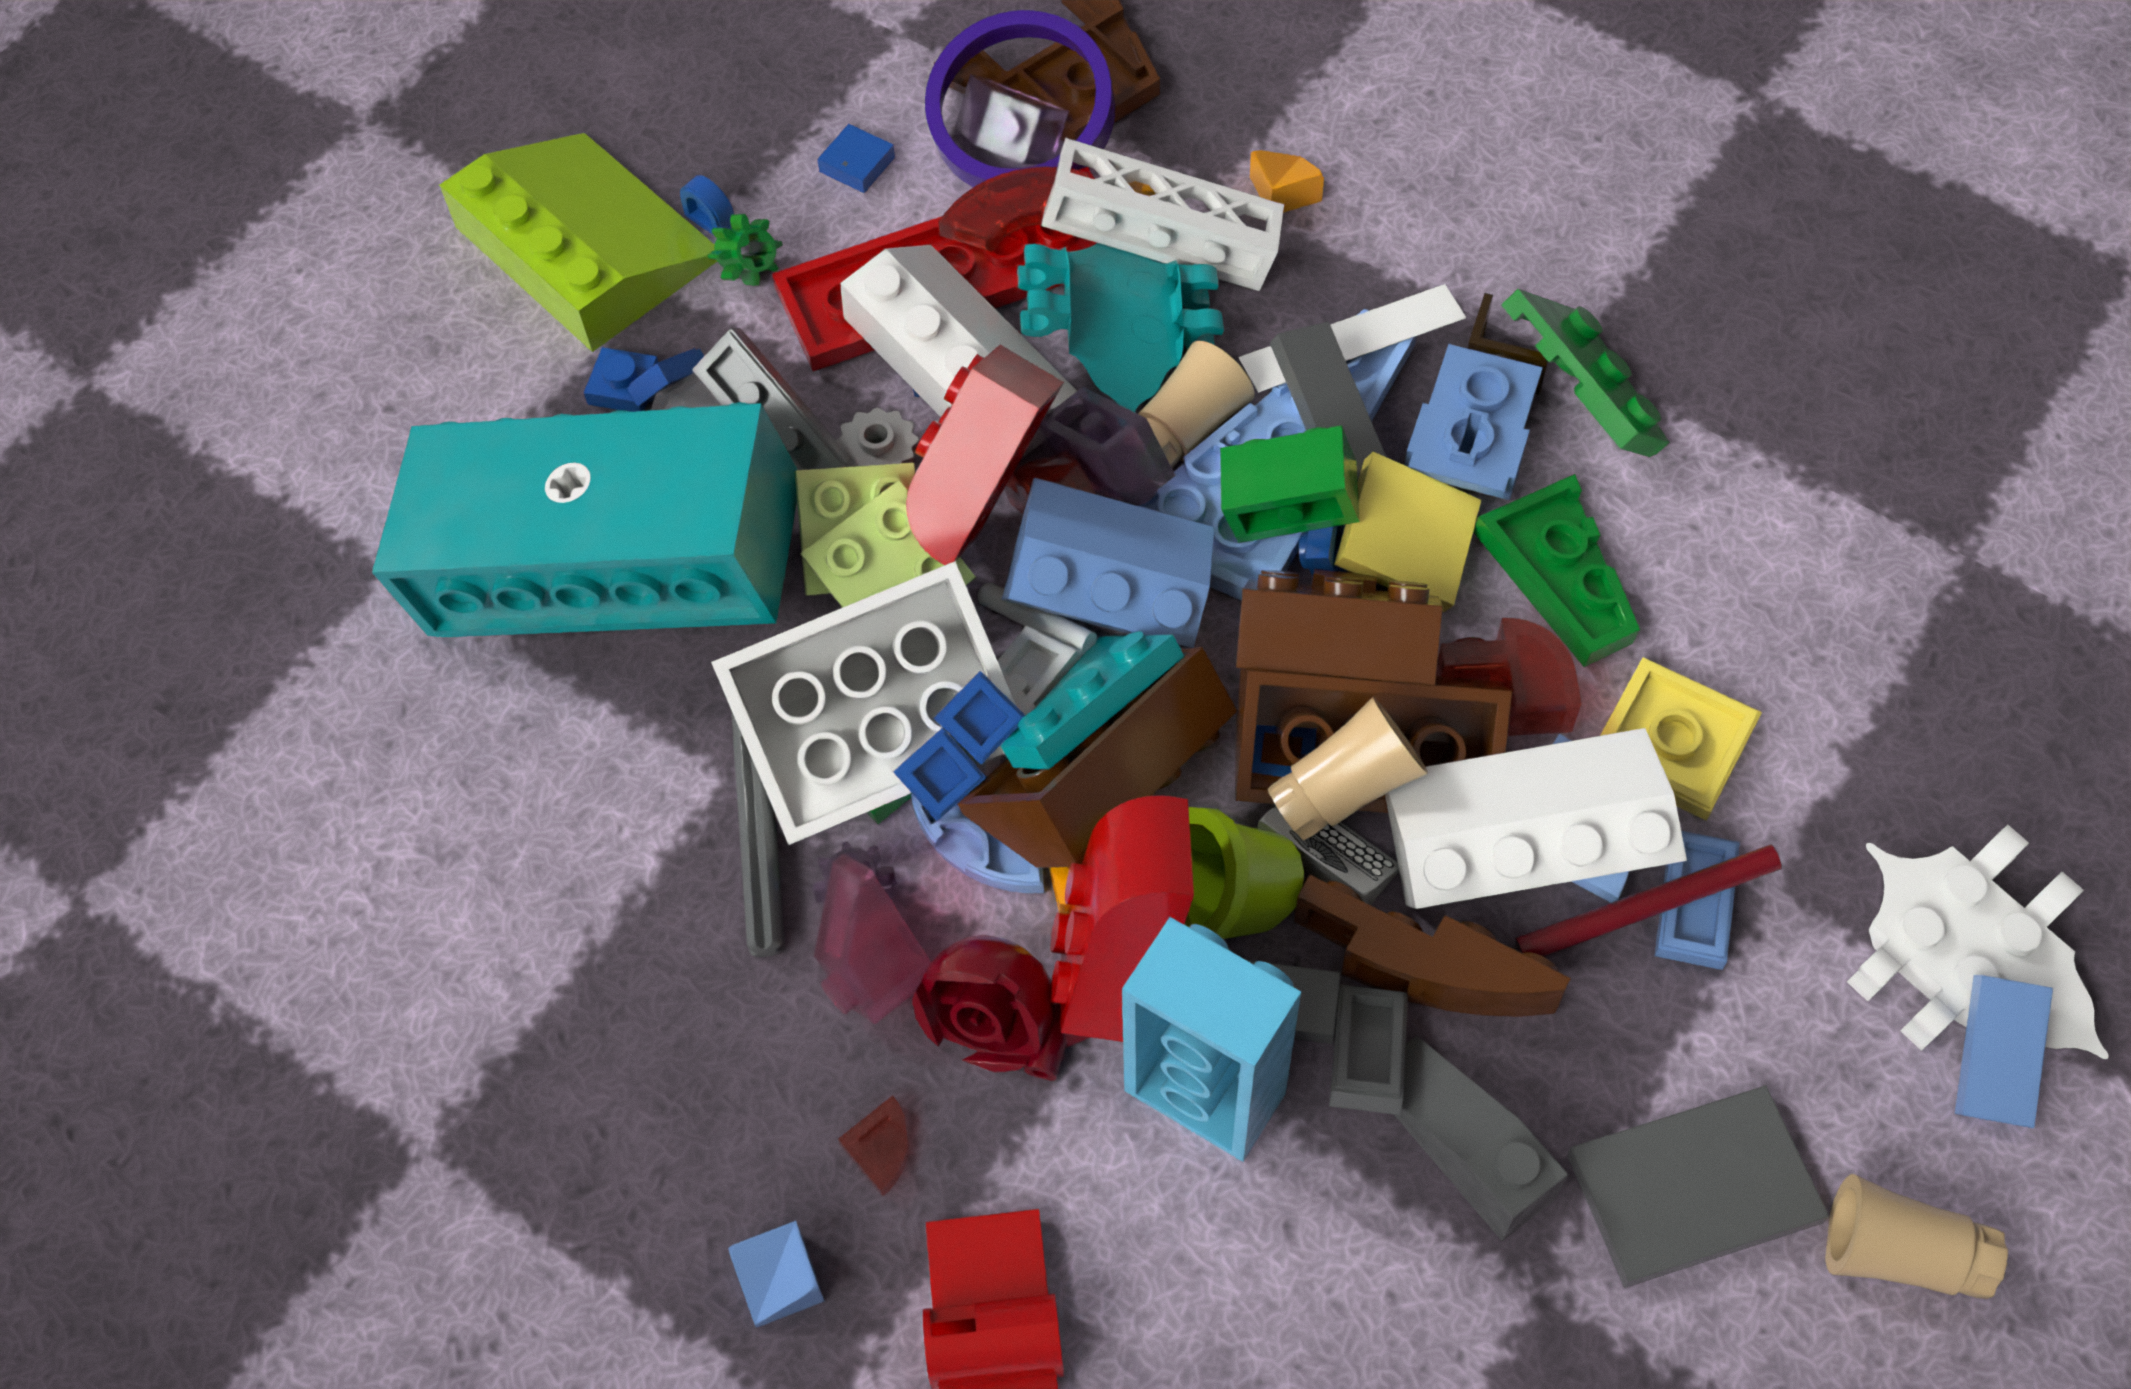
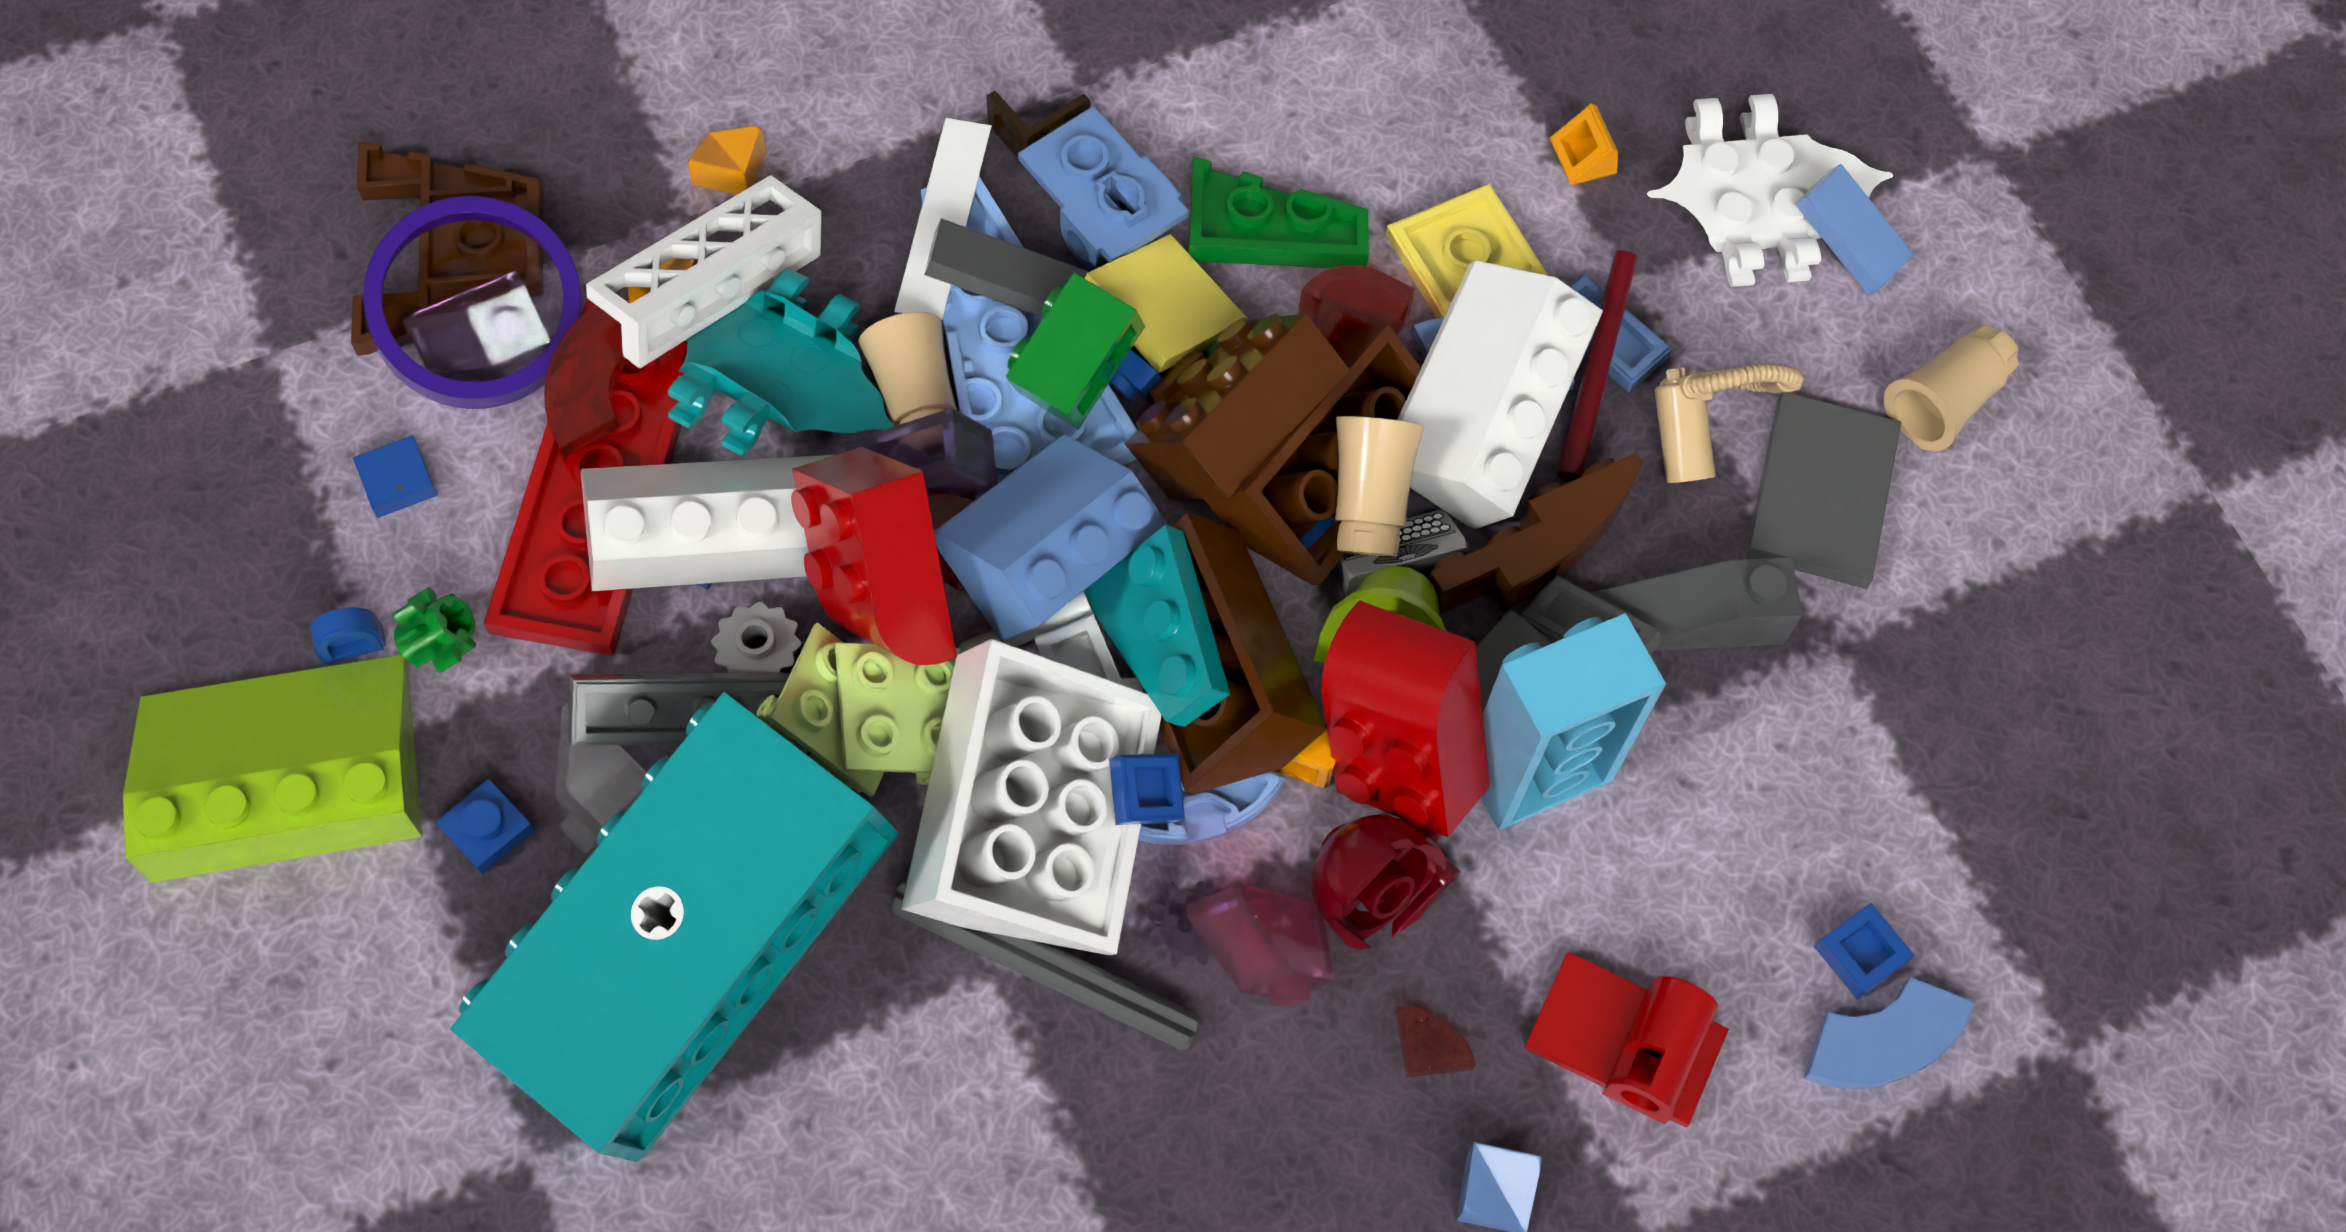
camera: 65 degrees left, 5 degrees up
blue tile [627,348,704,407] -> none
blue tile [933,671,1025,764] -> none
green wing [1501,289,1670,457] -> none
none -> light orange slope [1549,103,1618,185]
none -> tan piece [1654,363,1804,483]

